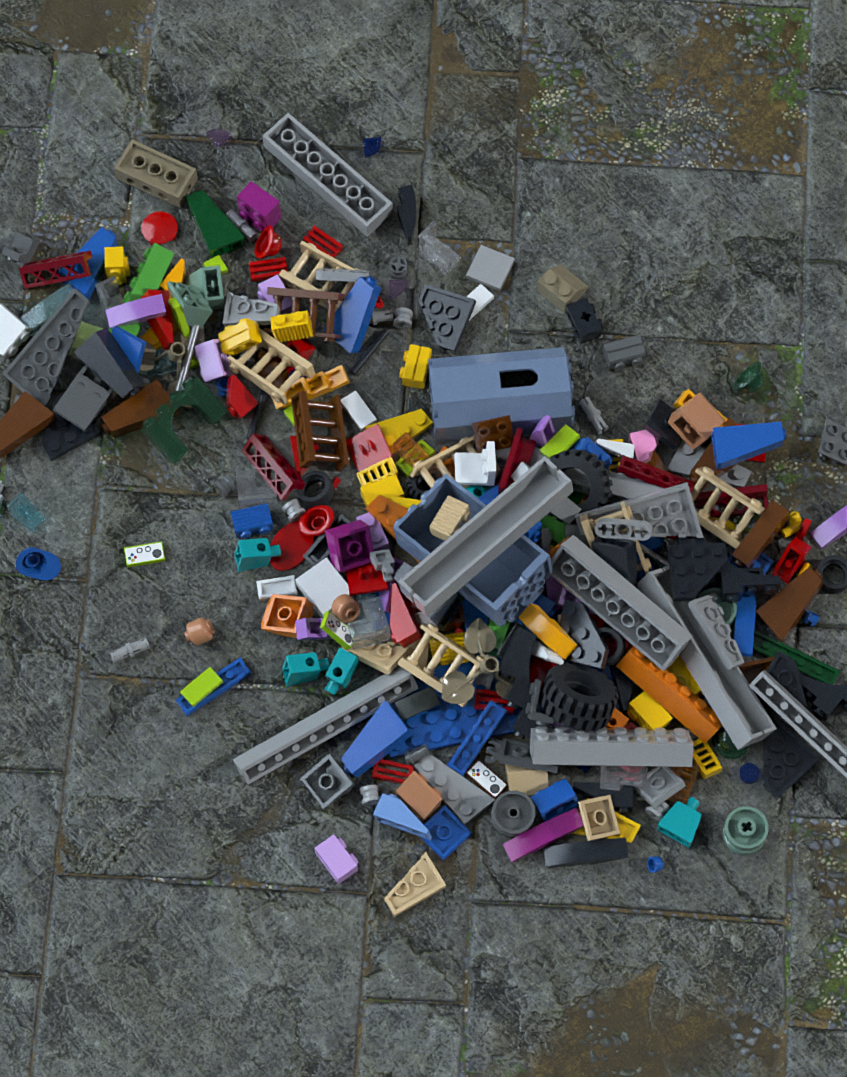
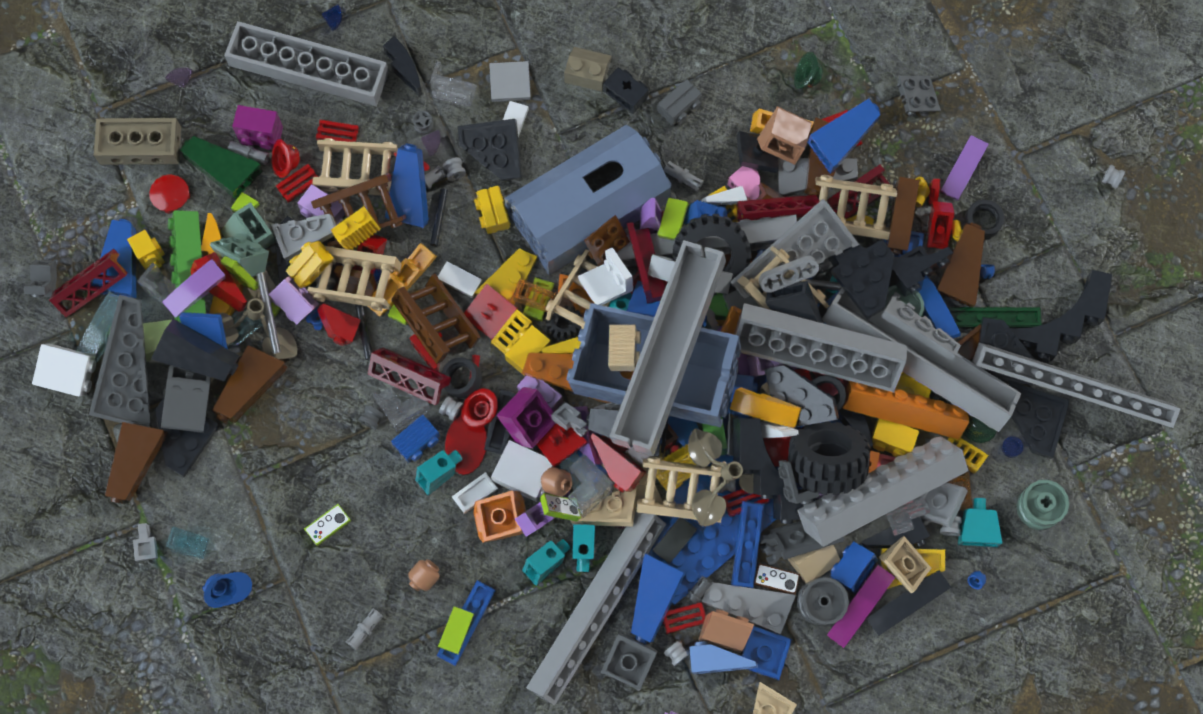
camera: 30 degrees left, 5 degrees up
clear green arch [140,378,228,463] -> none
light grey beam [316,268,369,282] -> none

